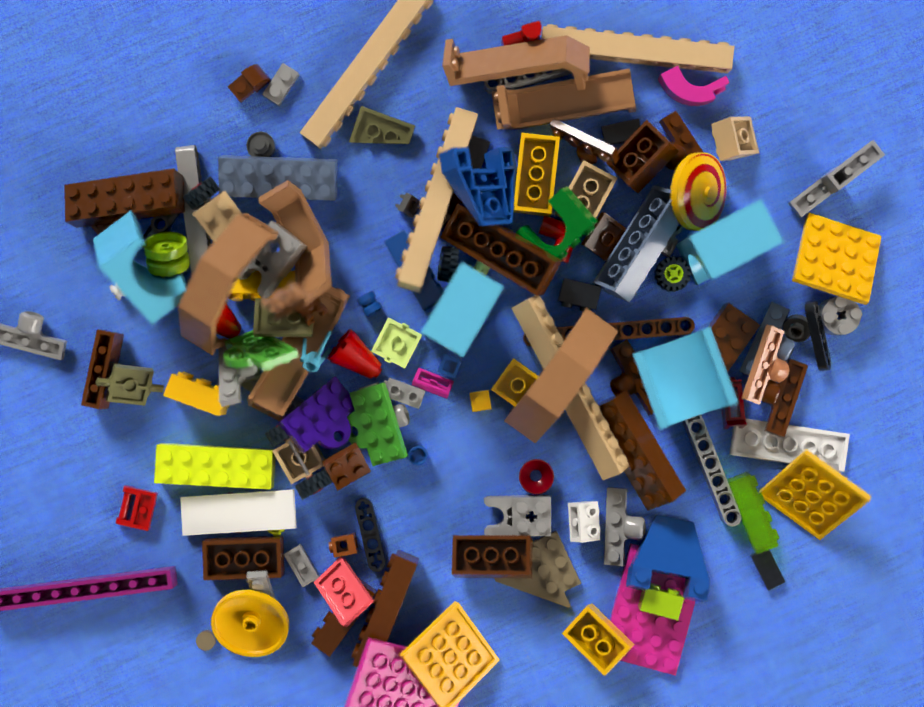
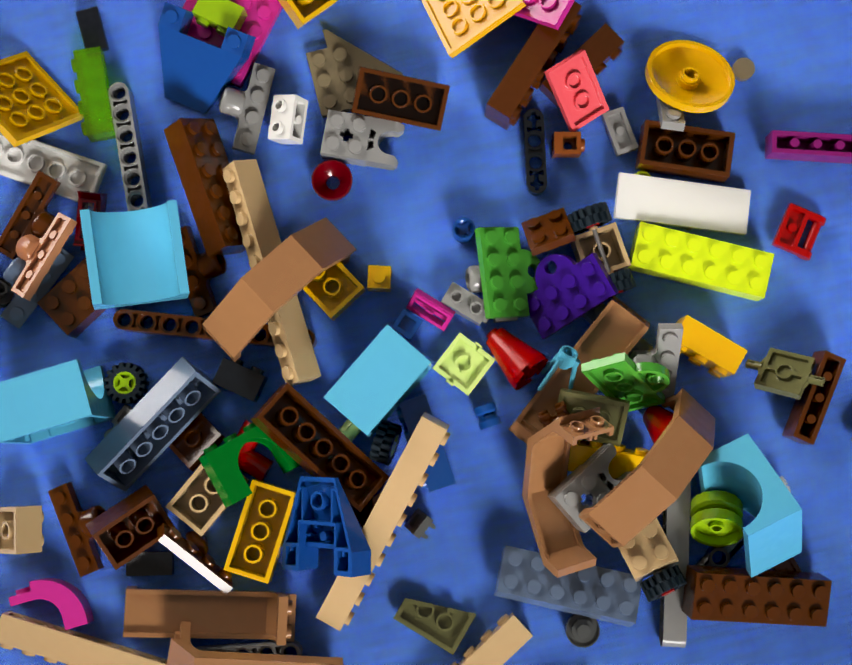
camera: 170 degrees left, 5 degrees down
black tile [468,136,490,169] -> none
yellow dish [671,152,727,231] -> none

